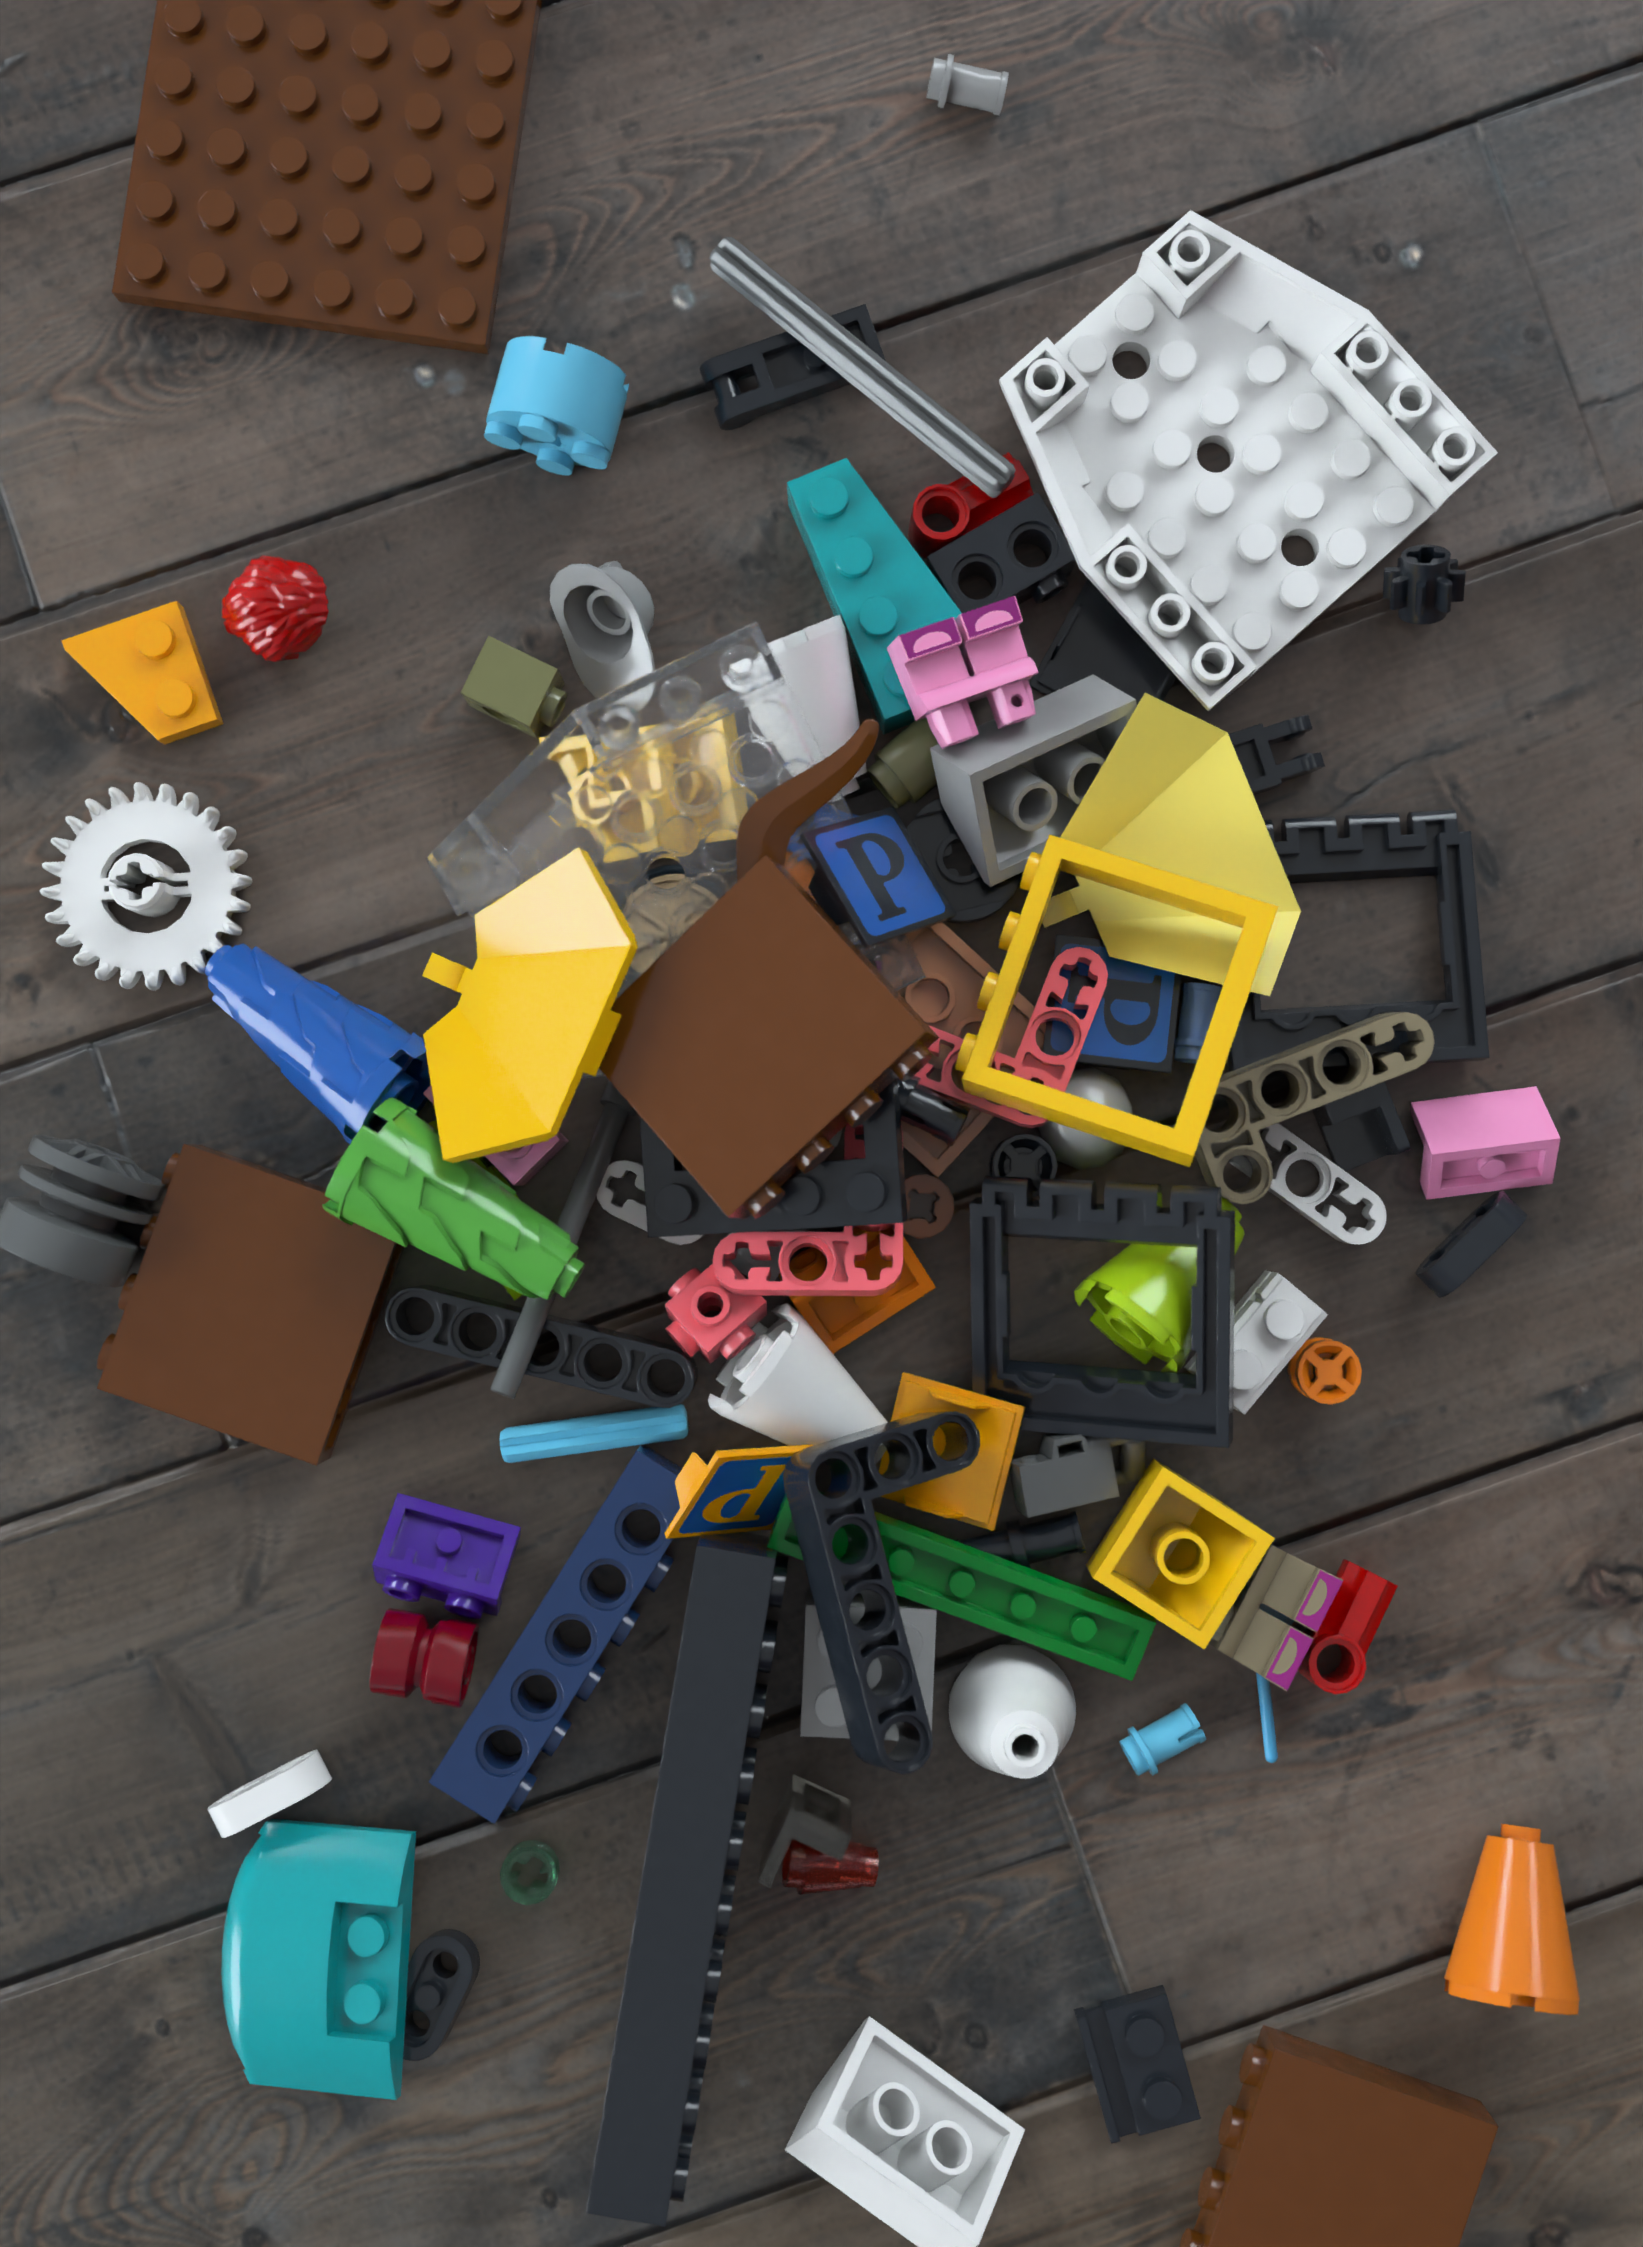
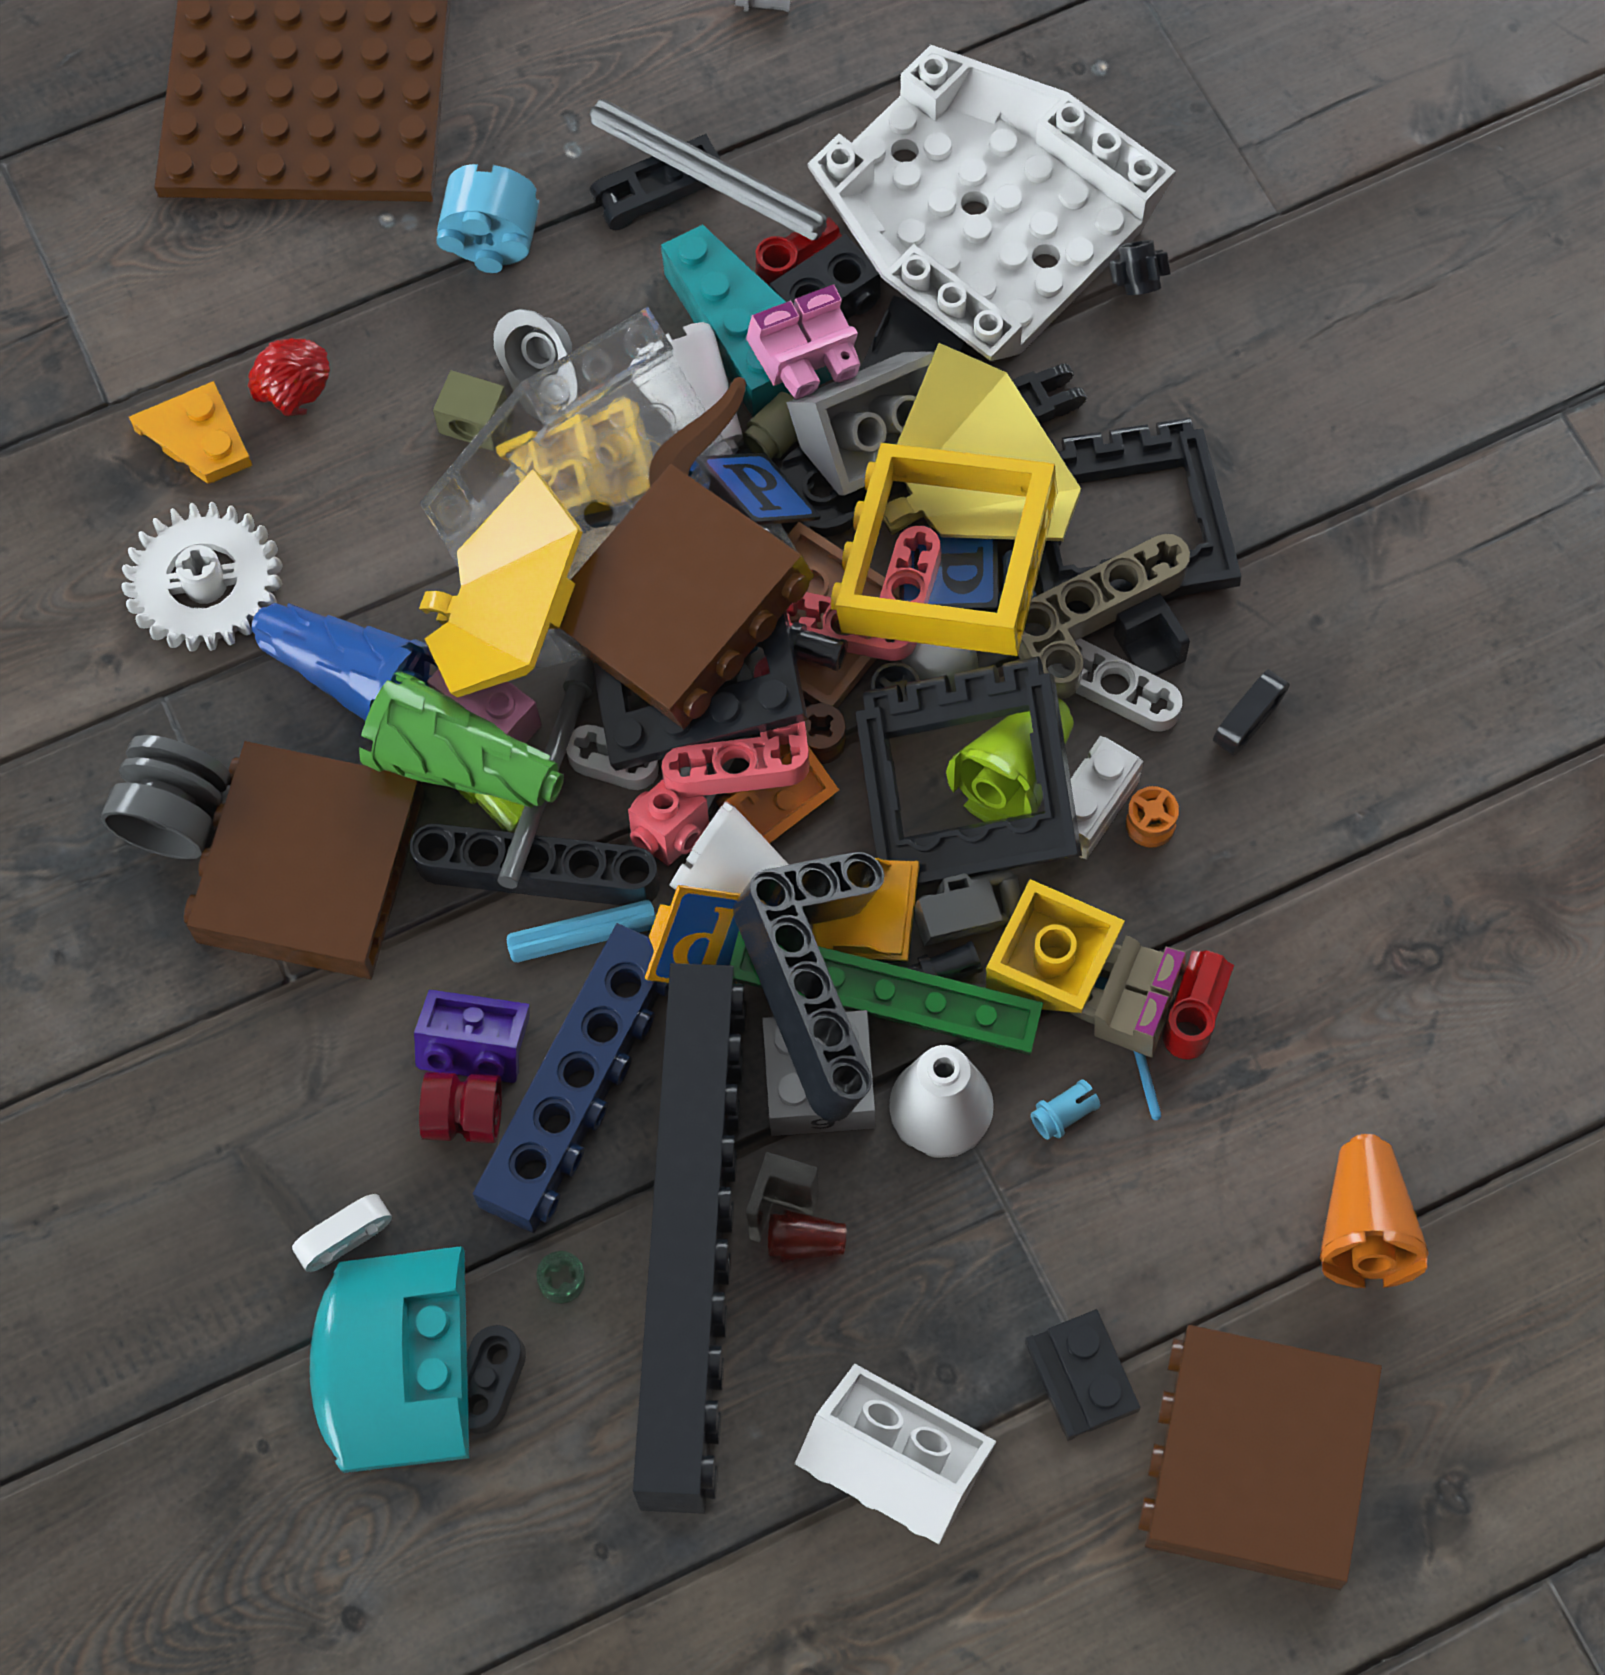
camera: 10 degrees left, 20 degrees down
bright pink panel [1410,1086,1561,1200] -> none

